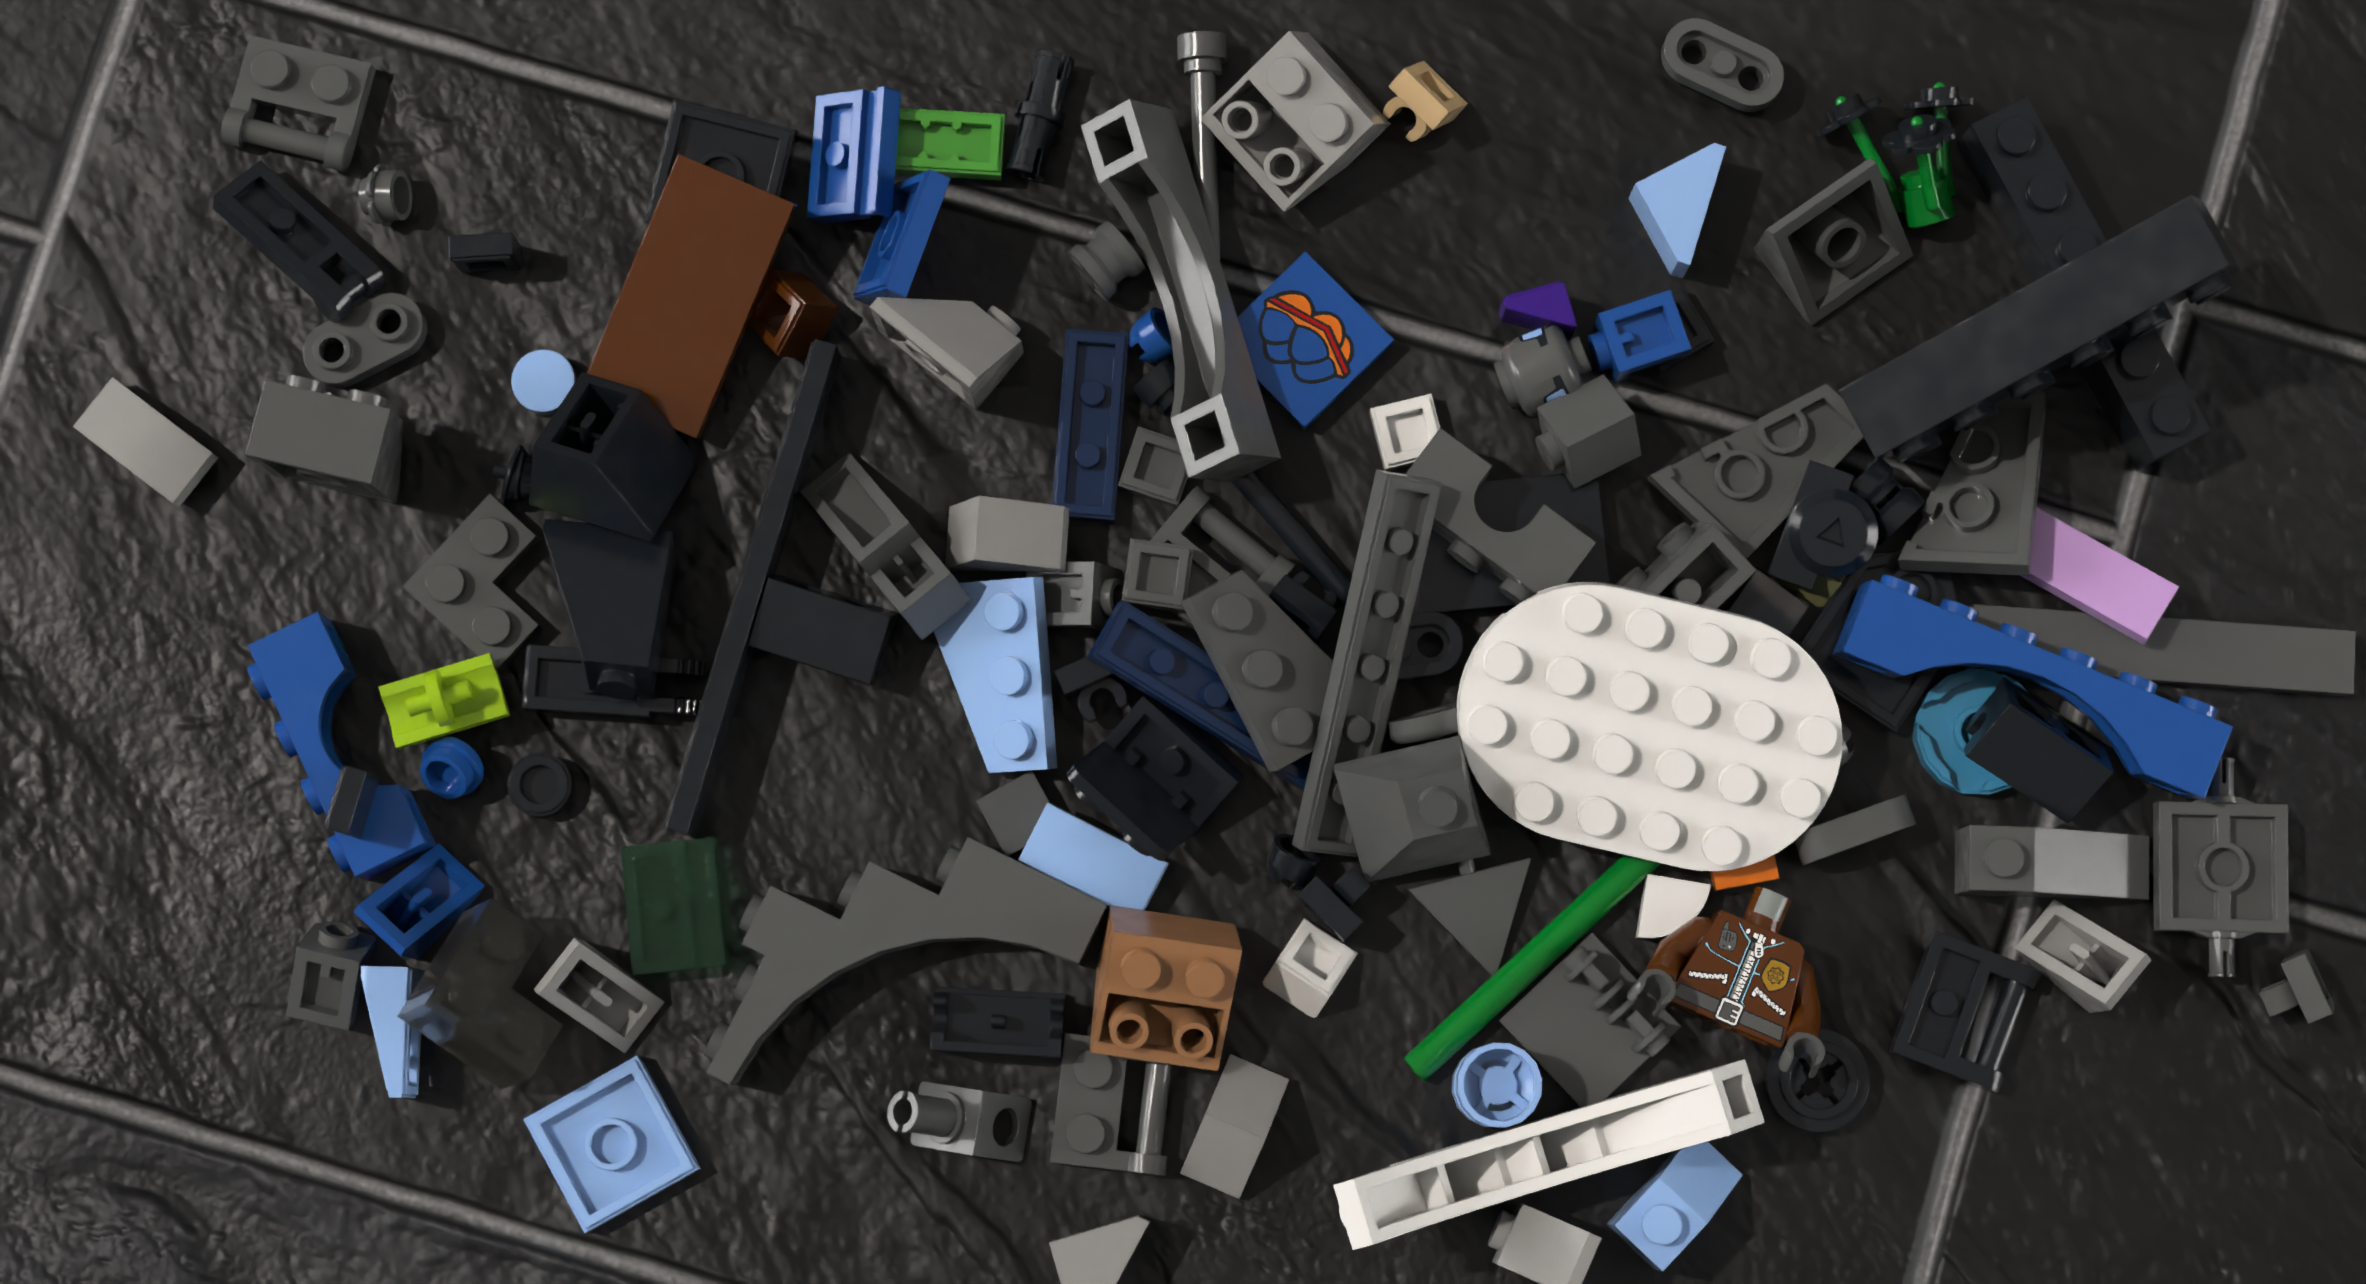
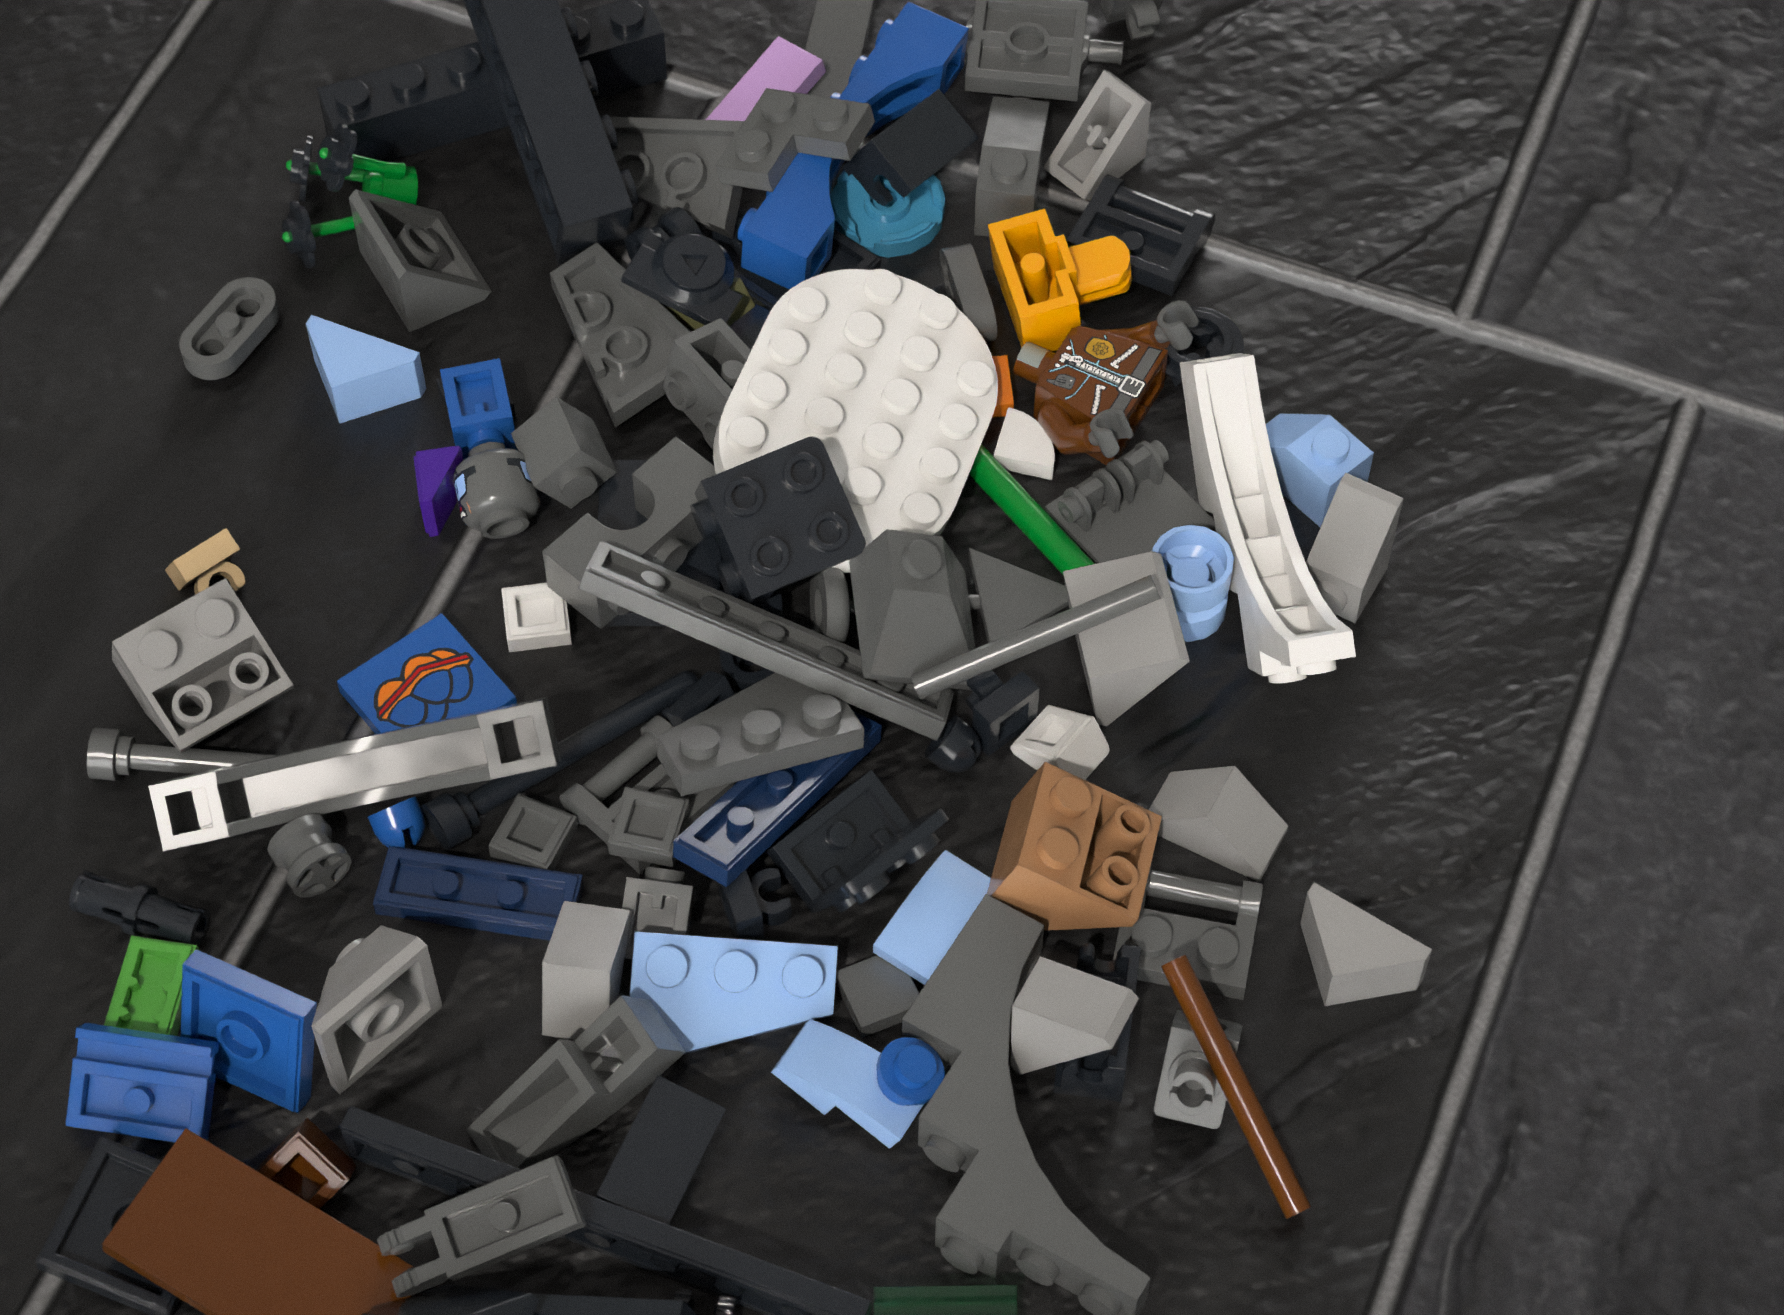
camera: 85 degrees left, 25 degrees down
none -> dark grey hinge [377,1156,587,1298]
none -> black bracket [690,436,866,605]
none -> dark grey plate [715,88,875,192]
none -> light blue slope [771,1019,924,1149]
none -> blue plate [876,1037,945,1106]
none -> dark grey bar [911,575,1161,699]
none -> light orange brick [988,209,1132,351]
none -> light grey slope [1010,956,1139,1075]
none -> light grey slope [1063,551,1190,727]
none -> reddish brown bar [1161,954,1311,1219]

